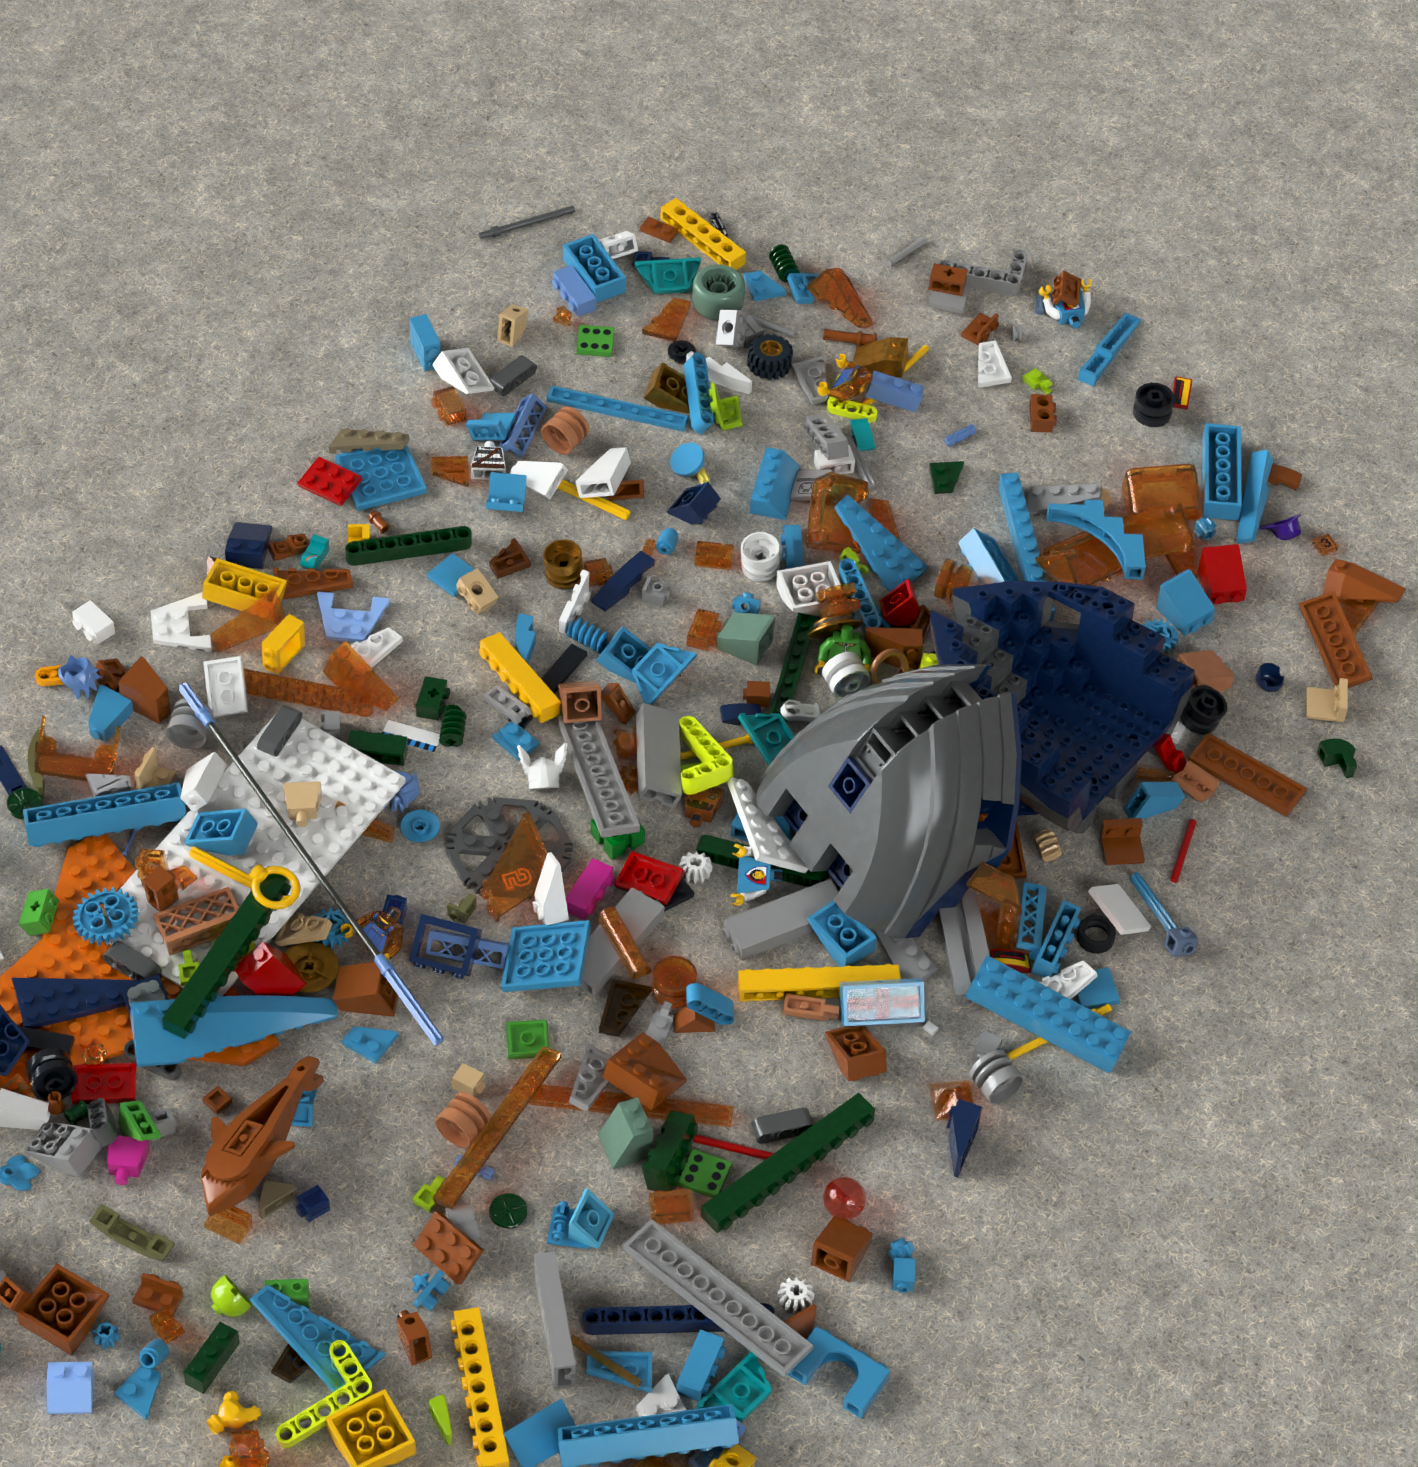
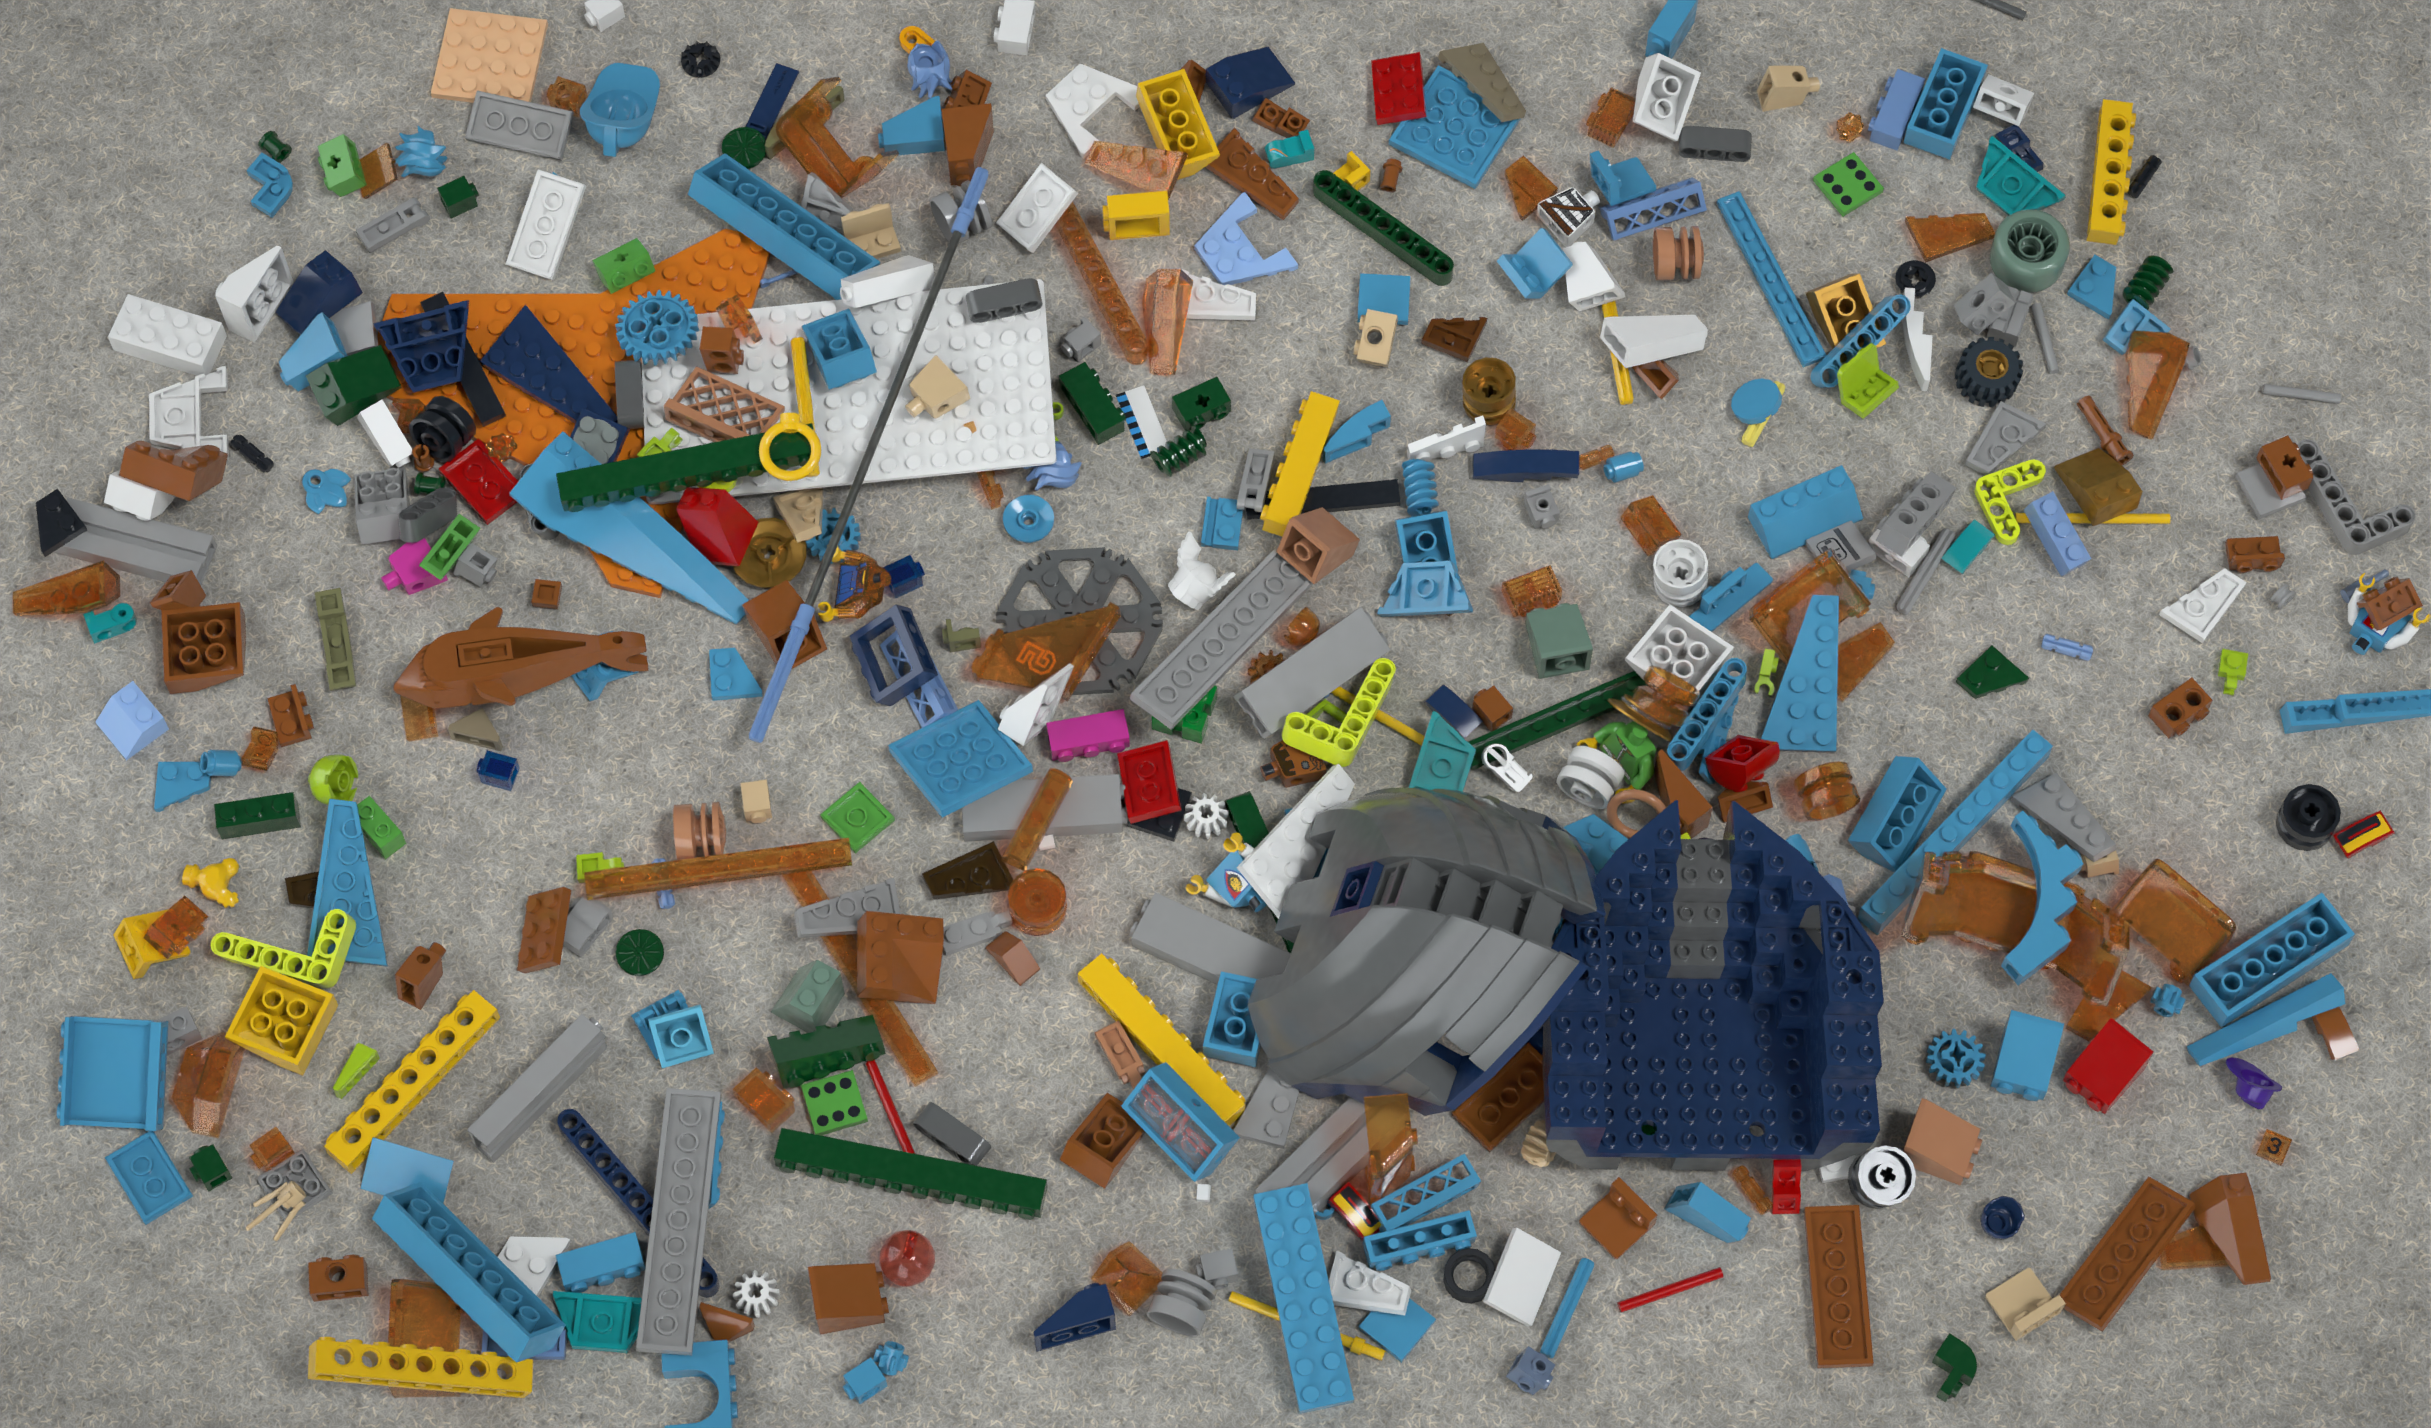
camera: 55 degrees right, 15 degrees up
dark azure gear [92,1321,120,1350] -> none
clear orange slope [170,865,198,890] -> none
dark azure hips [412,1270,450,1311] -> none
clear orange bar [571,1335,643,1388] -> none
dark azure wing [586,1351,652,1393] -> none
dark orange slope [601,683,636,725] -> none
dark orange plate [640,216,678,243] -> none
dark blue slope [667,482,721,525] -> none
dark azure beam [686,983,734,1025] -> none
dark azure brick [732,592,762,614] -> none
clear orange torso [817,354,873,403] -> none
nougat bracket [1171,761,1220,802] -> none

